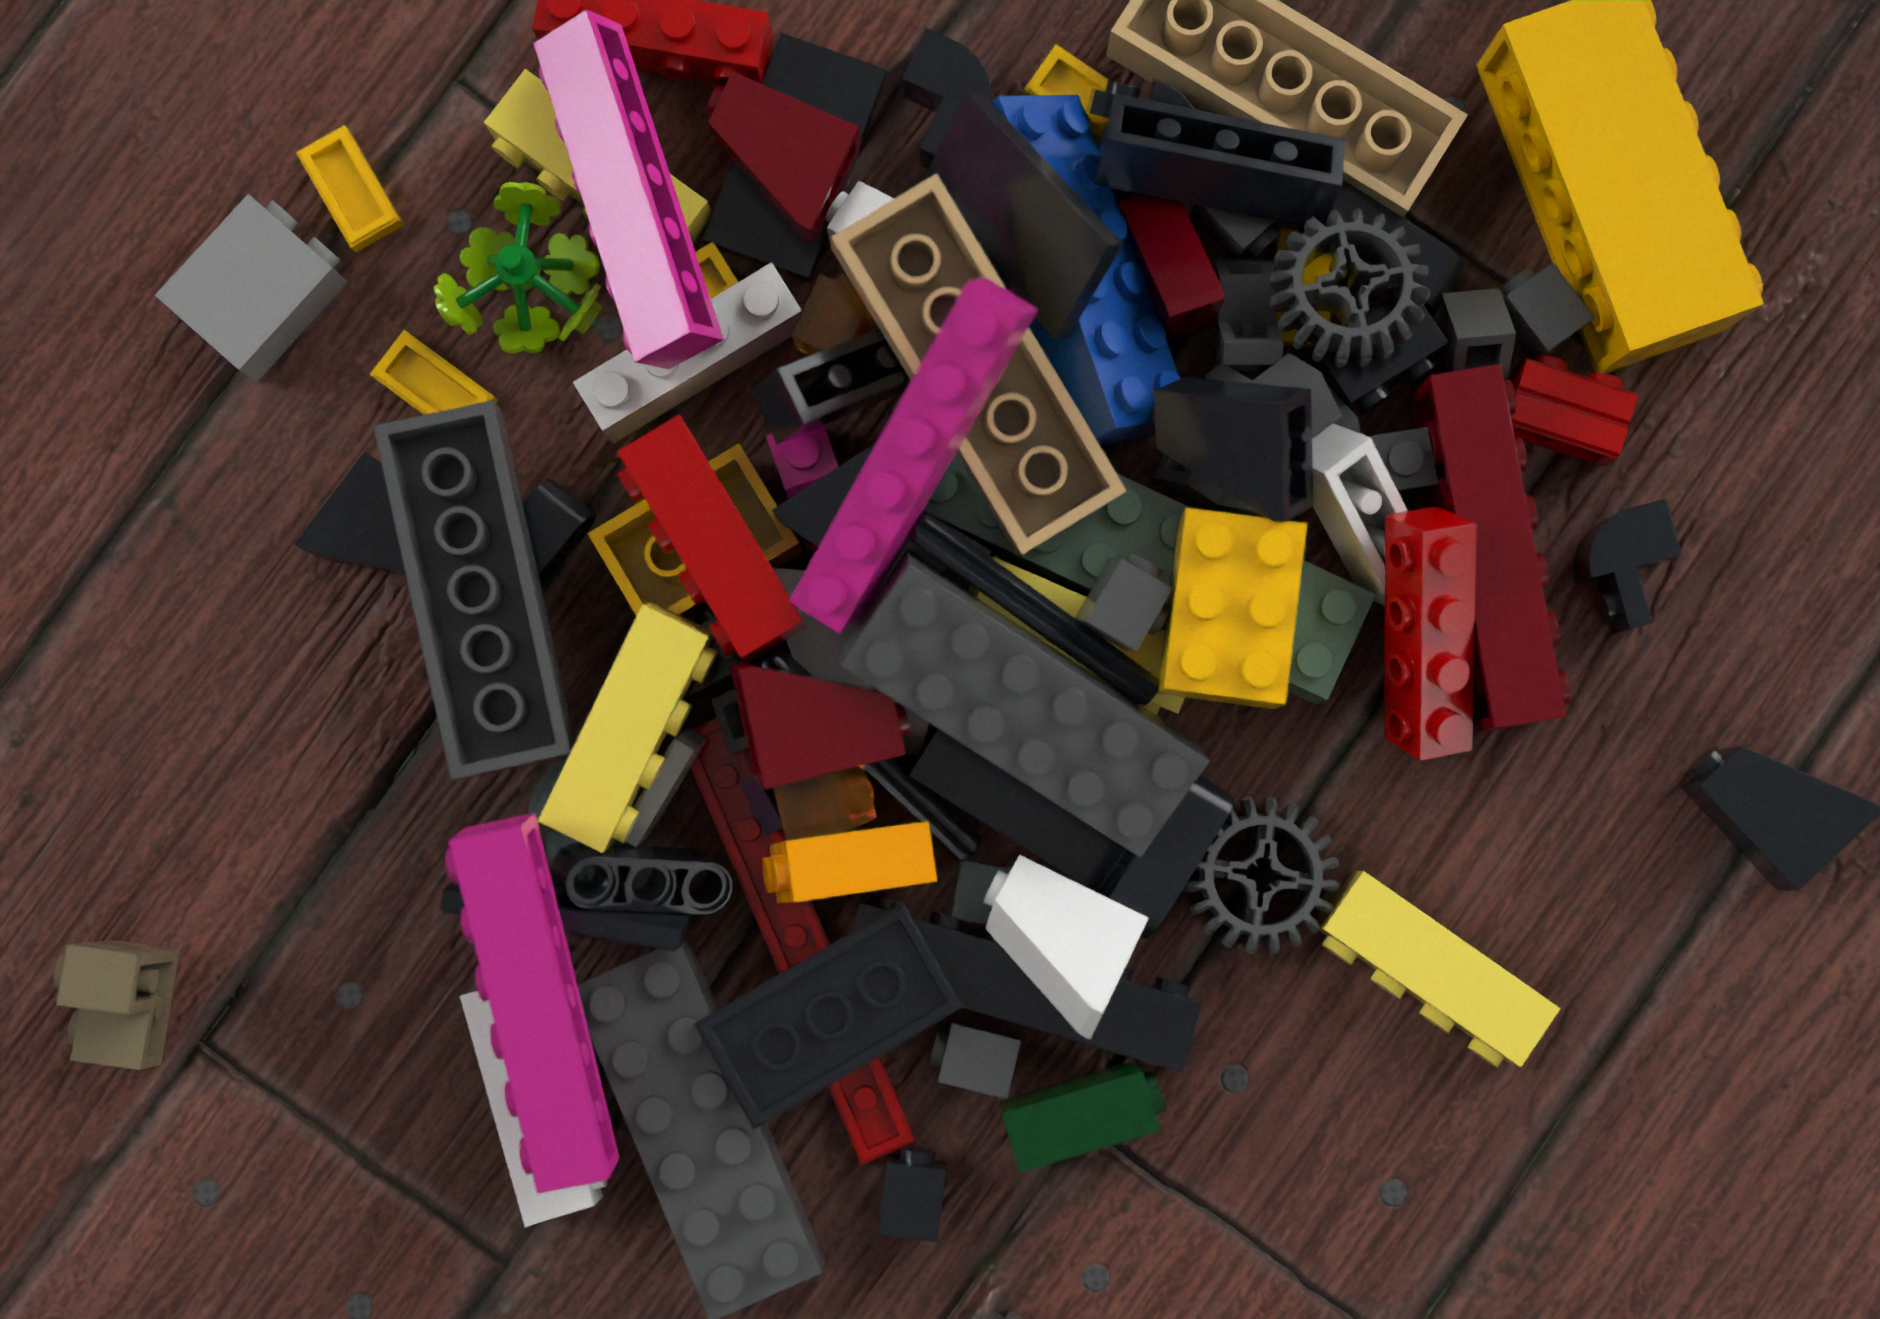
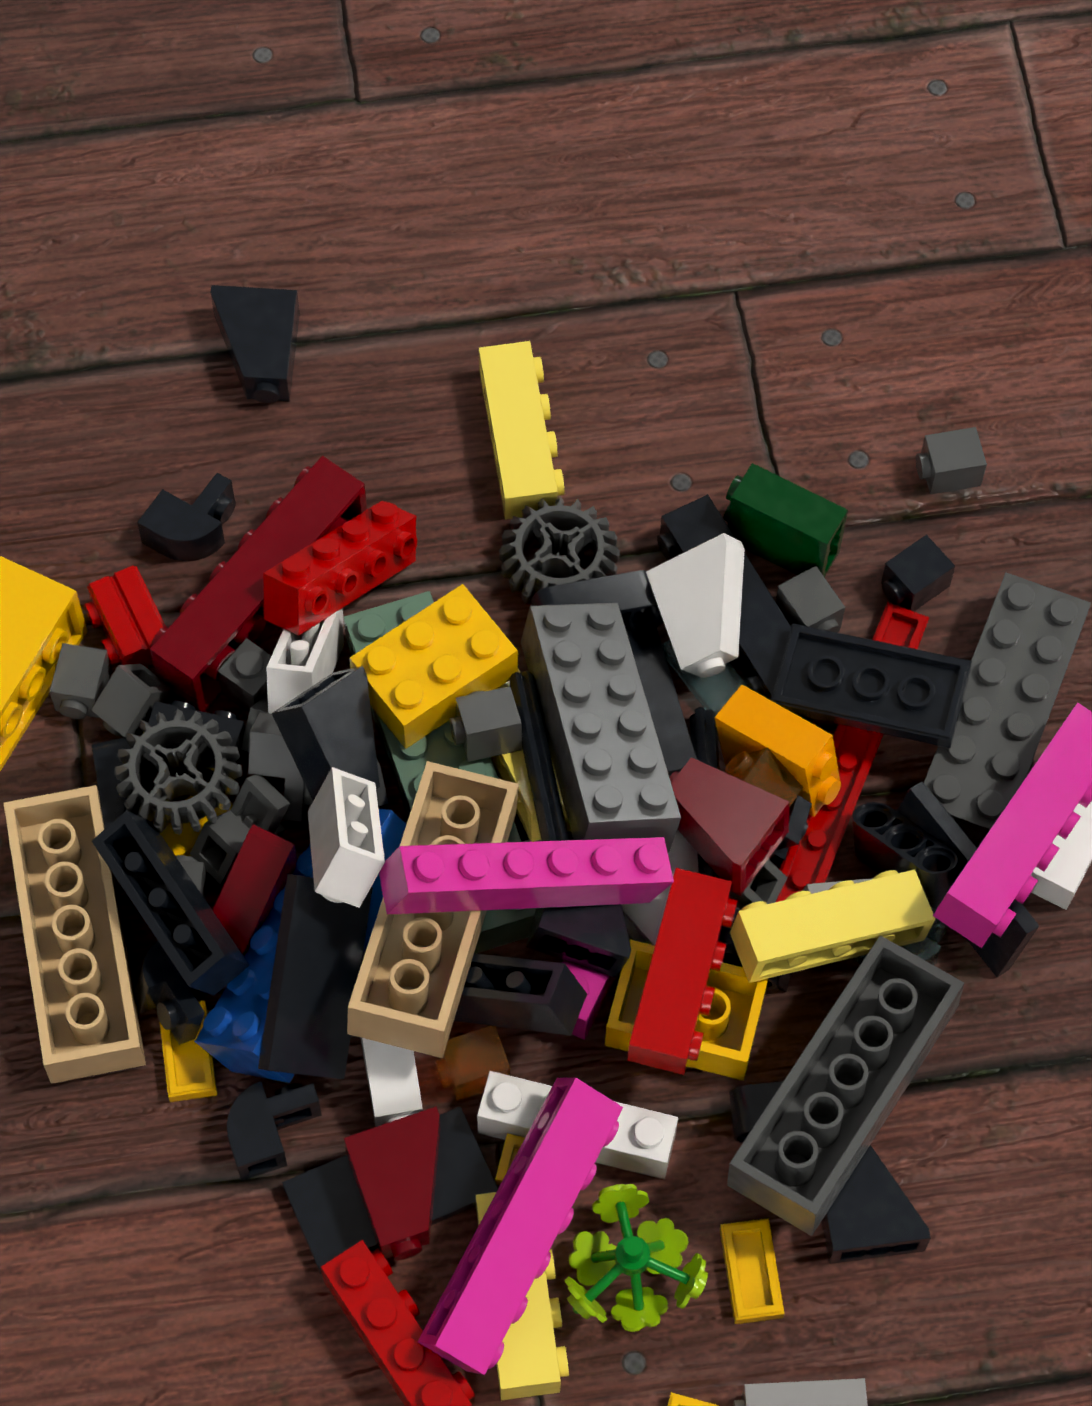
camera: 140 degrees left, 20 degrees down
none -> white brick [308,767,385,908]

